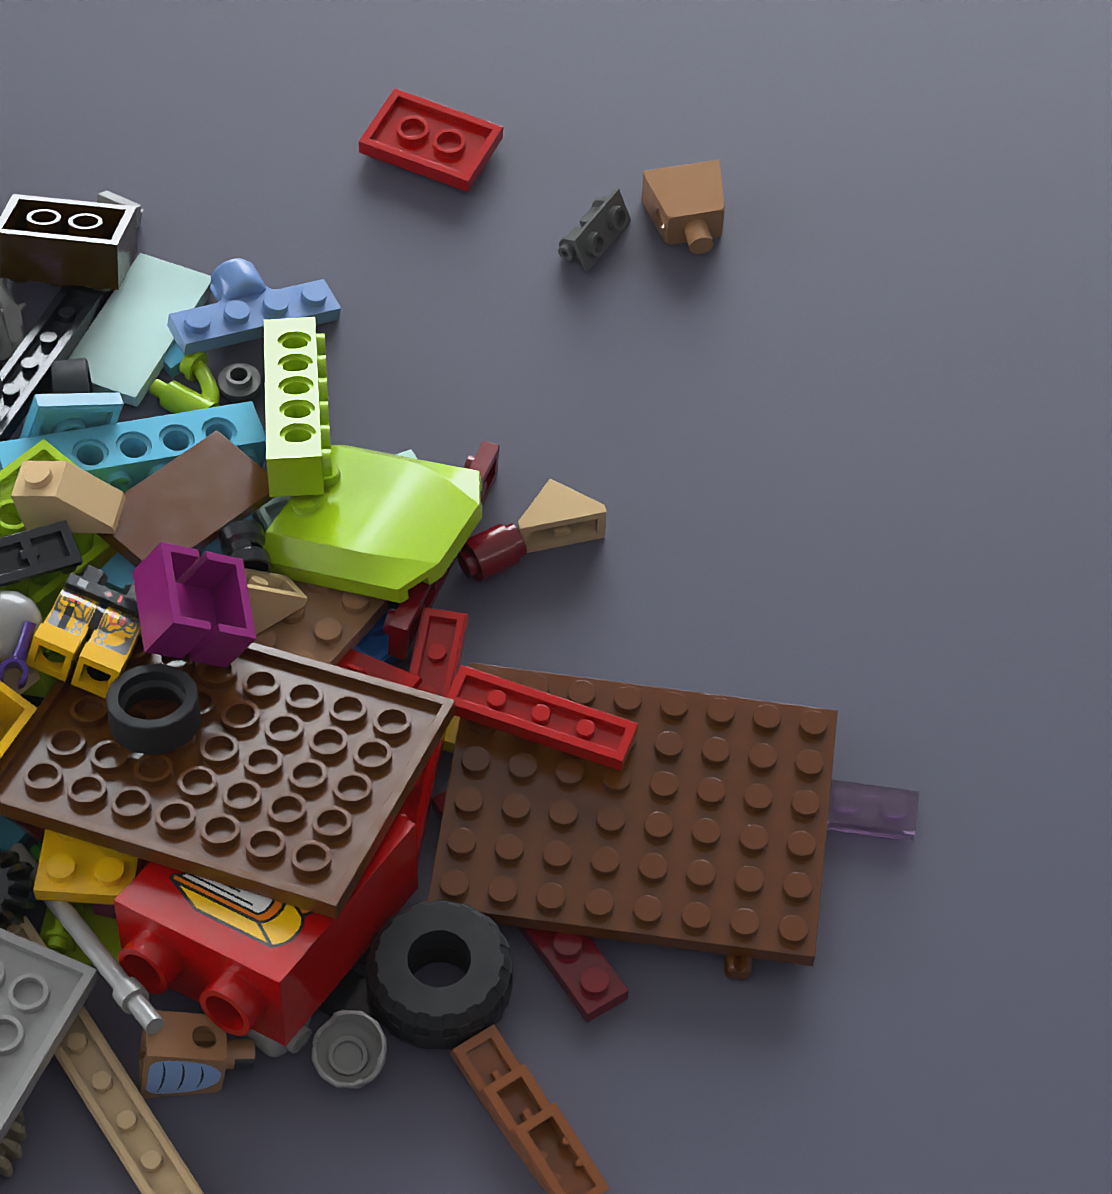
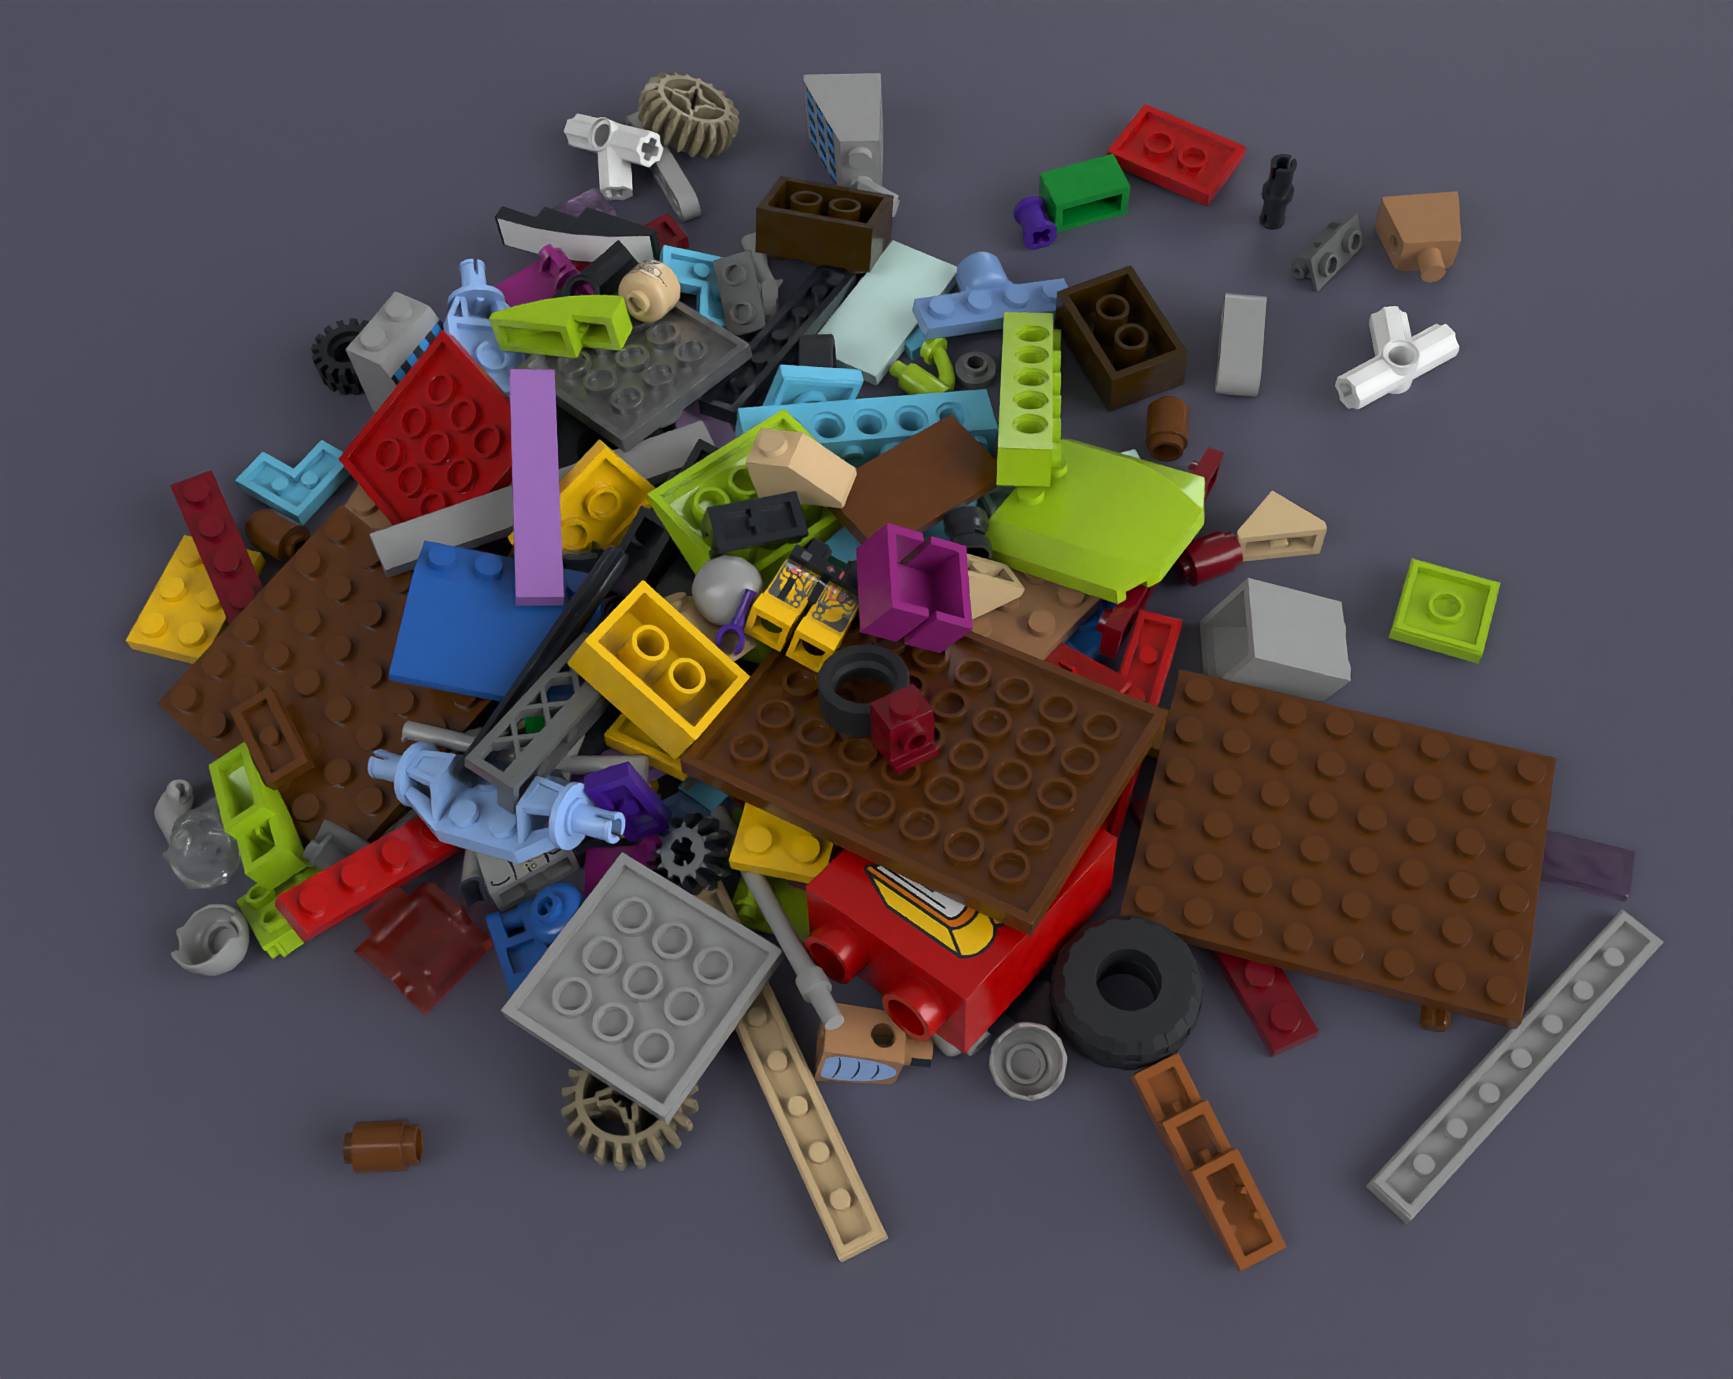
camera: 15 degrees right, 5 degrees up
red plate [446,665,638,771] -> none
none -> light grey slope [803,73,883,189]
none -> dark red brick [870,684,939,774]
none -> dark purple bush [1013,196,1057,250]
none -> green piece [1039,154,1130,233]
none -> dark brown brick [1055,265,1188,412]
none -> reddish brown brick [1145,396,1190,462]
none -> light grey slope [1200,578,1351,701]
none -> light grey beam [1215,293,1267,398]
none -> black pin [1259,154,1297,230]
none -> white piece [1335,306,1460,410]
none -> light grey tile [1366,909,1663,1224]
none -> lime plate [1388,558,1501,664]

